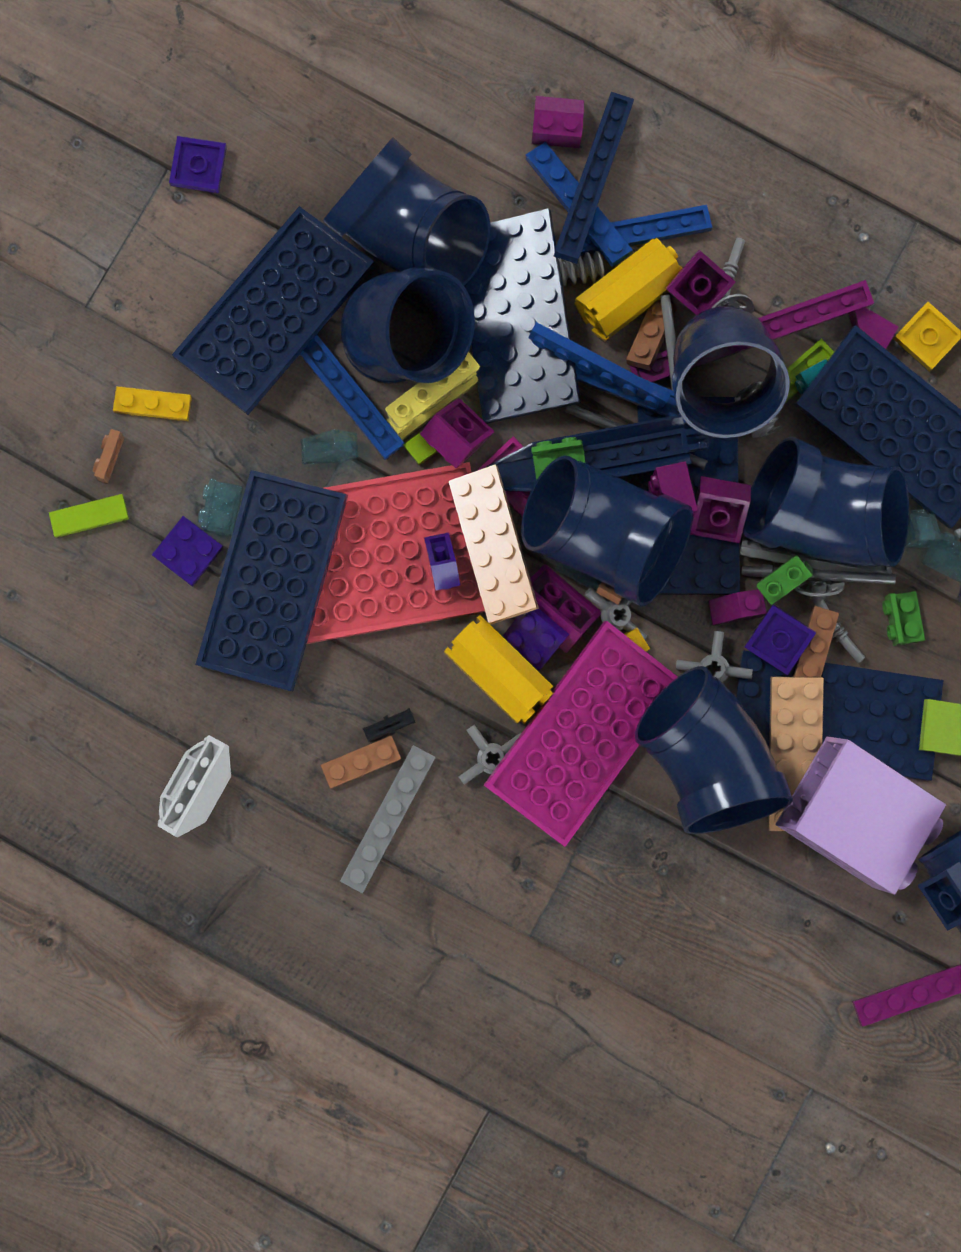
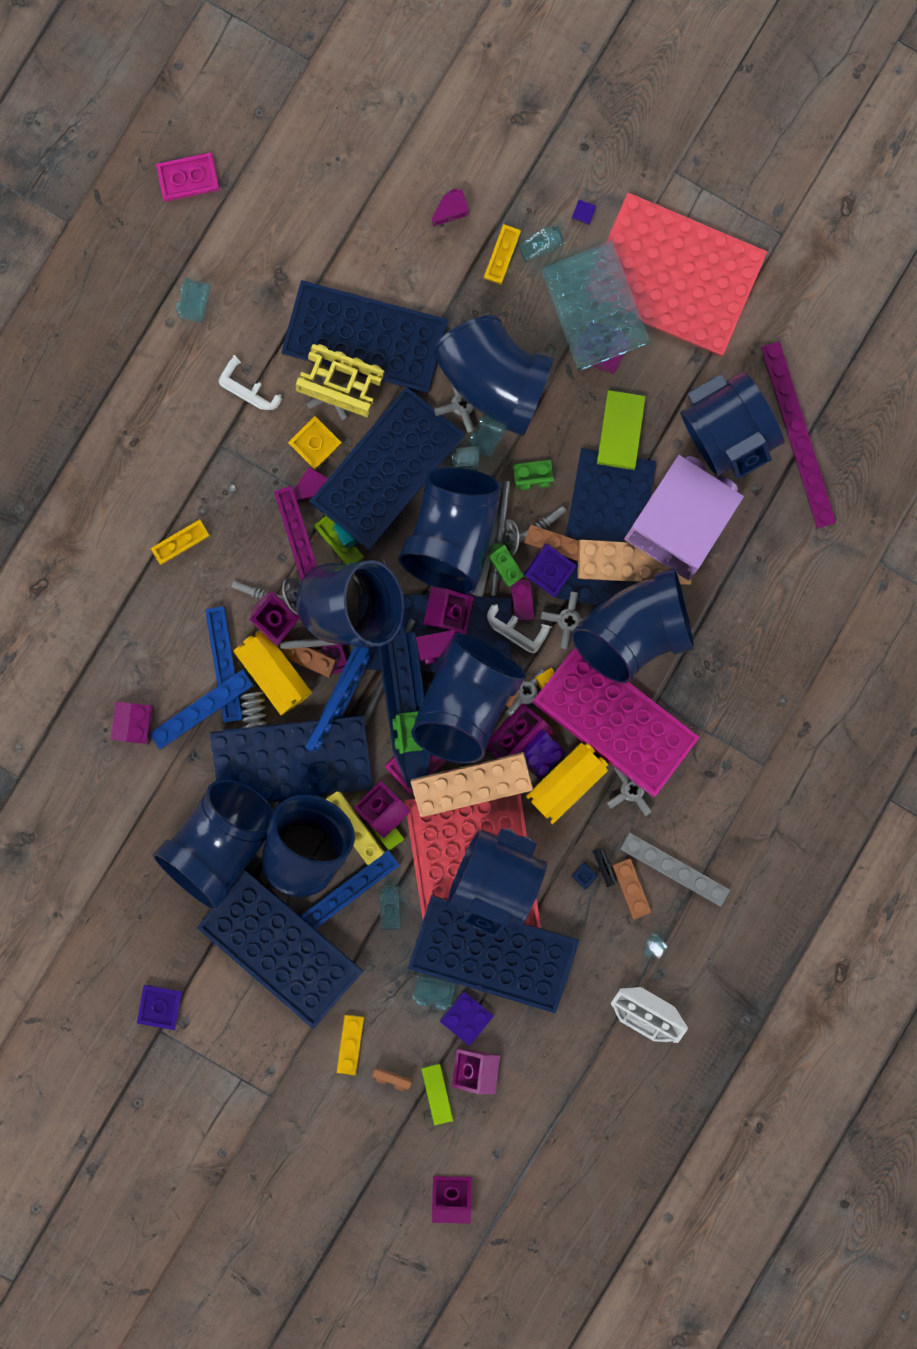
camera: 80 degrees left, 5 degrees up
dark purple slope [424,532,460,590] -> none
dark blue plate [553,92,634,264] -> none
none -> yellow plate [150,519,210,565]
none -> dark blue cylinder [446,828,547,937]
none -> magenta slope [452,1048,500,1095]
none -> white piece [487,604,552,653]
none -> dark blue tile [571,862,599,890]
none -> clear light blue tile [643,933,667,958]

